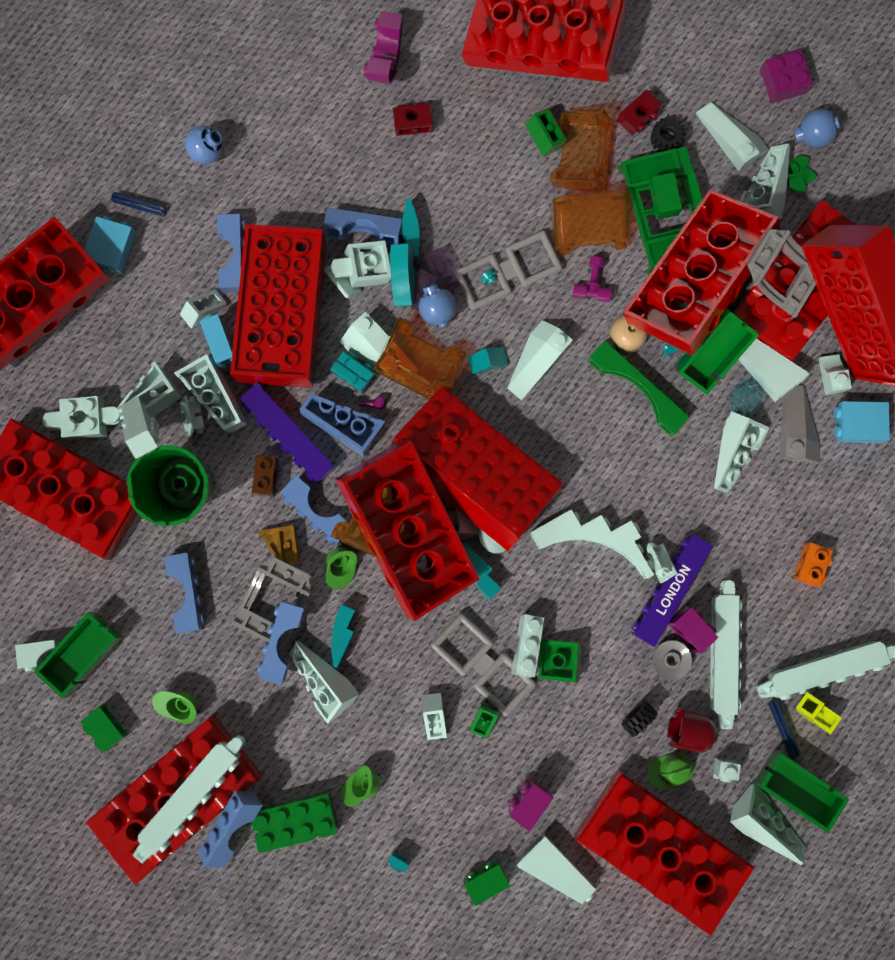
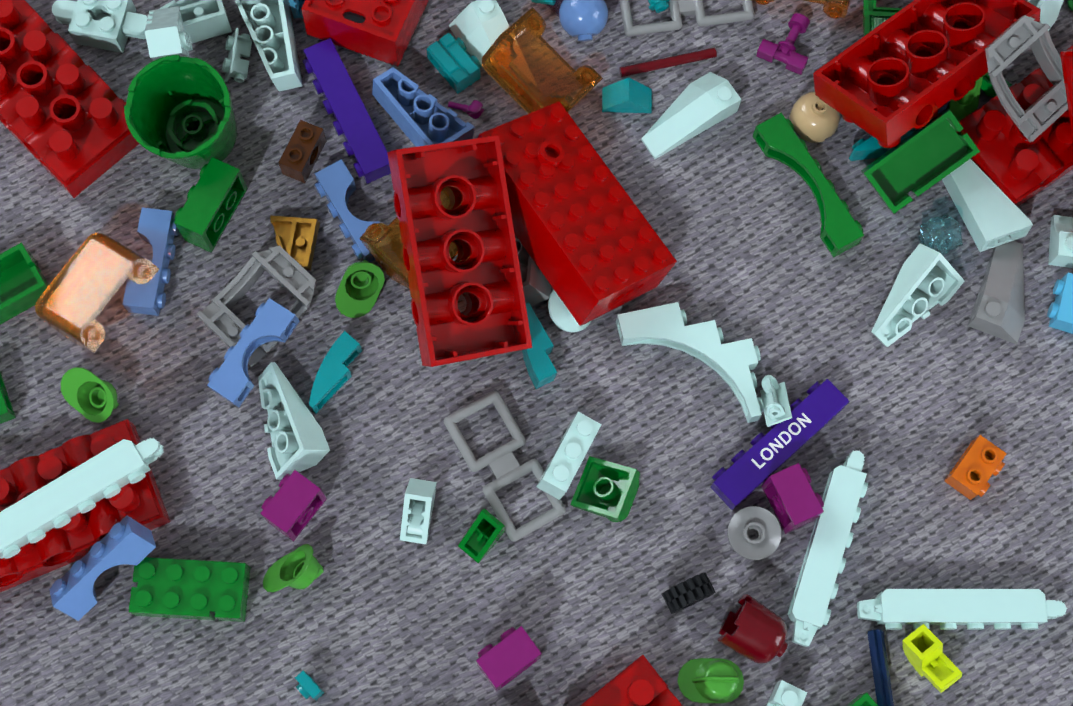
camera: 10 degrees right, 10 degrees down
none -> clear orange windscreen [35,233,159,353]
none -> green brick [174,157,248,253]
none -> magenta brick [260,470,327,542]
none -> dark red bar [619,47,717,77]

